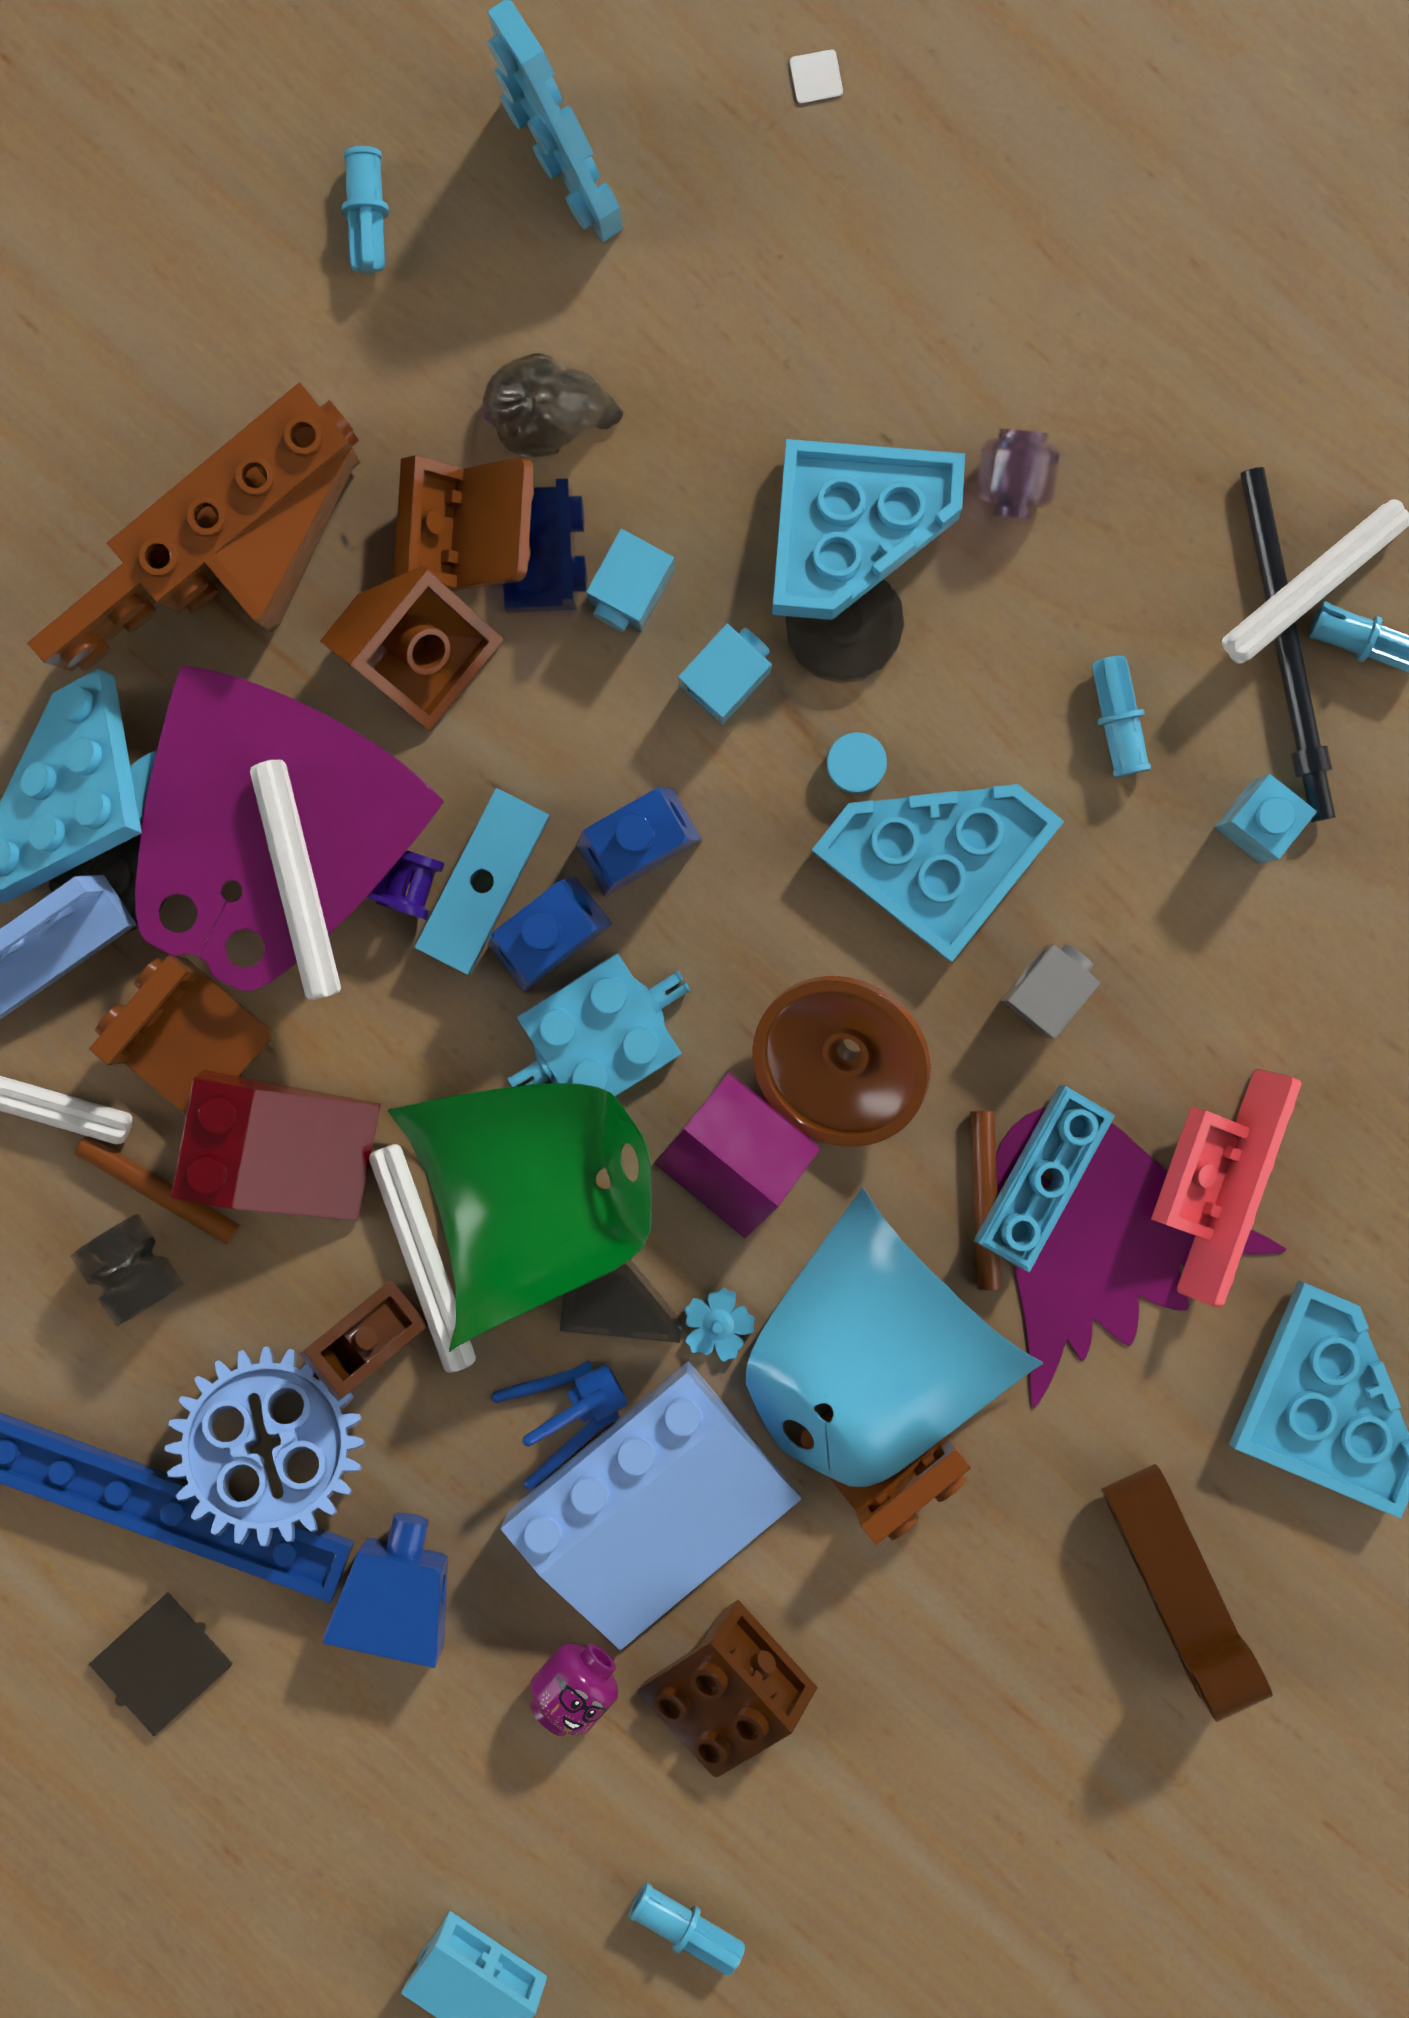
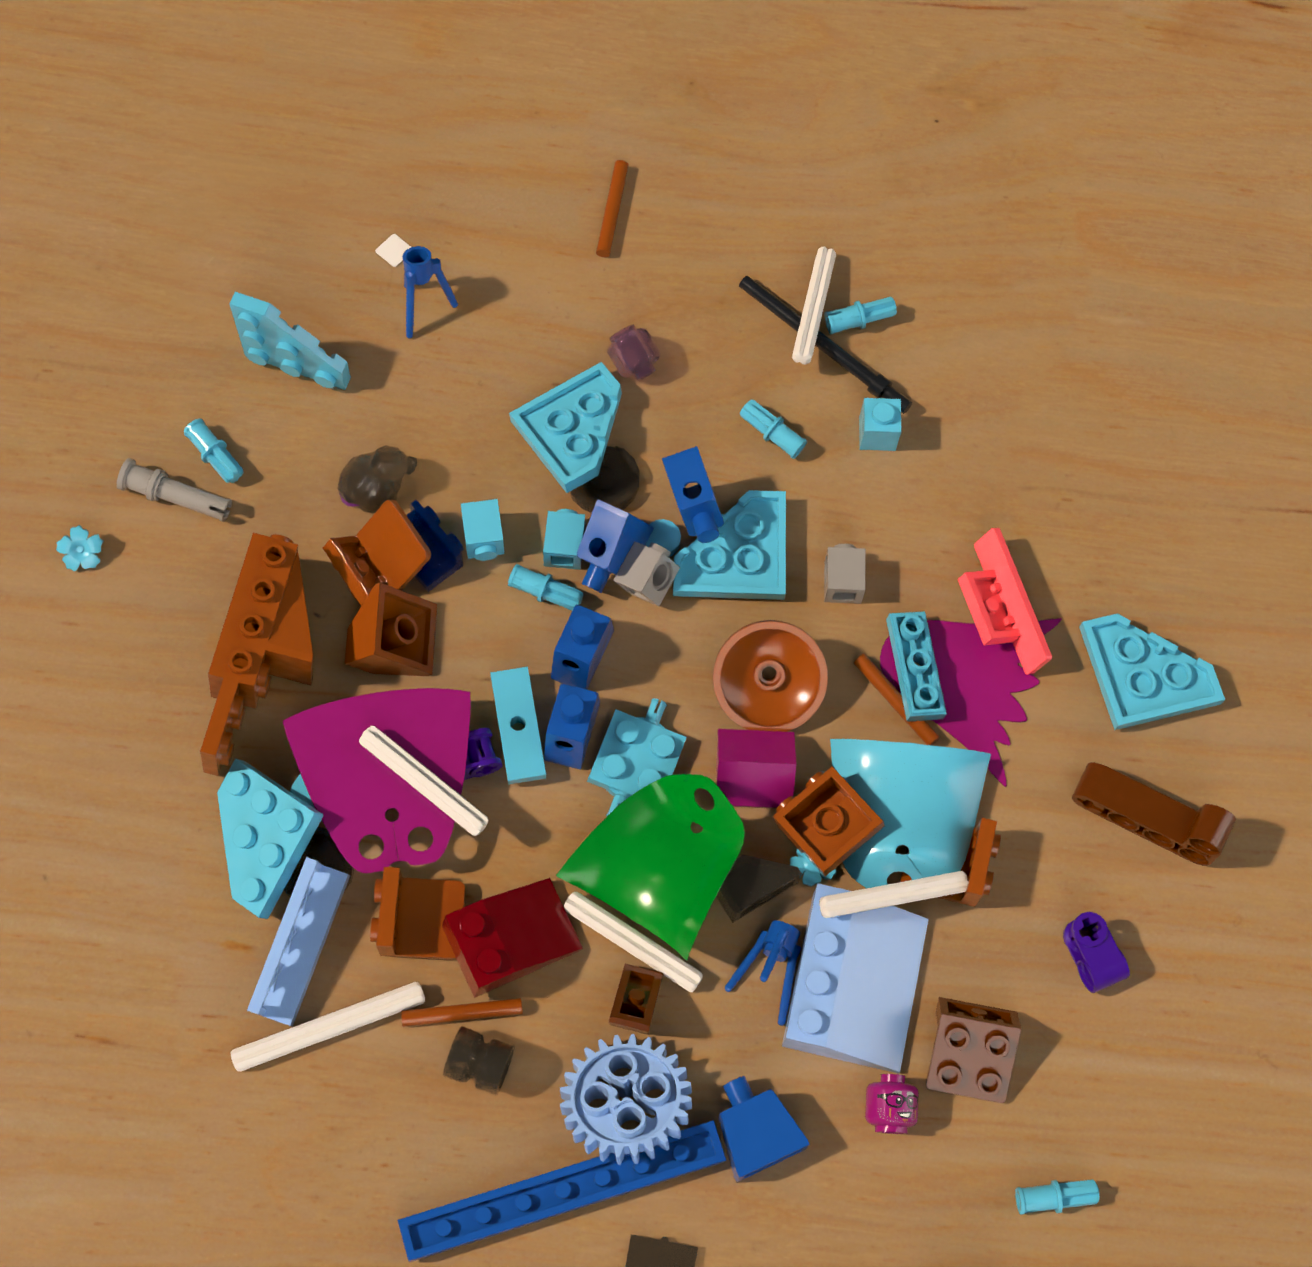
camera: 40 degrees left, 20 degrees down
none -> medium azure plant [56,525,104,571]
none -> light grey pin [117,458,232,522]
none -> blue plant [402,246,458,339]
none -> medium azure axle [508,564,583,611]
none -> blue torso [577,499,654,593]
none -> dark orange bar [596,160,629,258]
none -> light grey brick [613,541,680,606]
none -> blue torso [662,446,724,543]
none -> dark orange plate [773,766,885,876]
none -> white axle [819,871,968,918]
none -> dark purple piece [1063,912,1130,993]

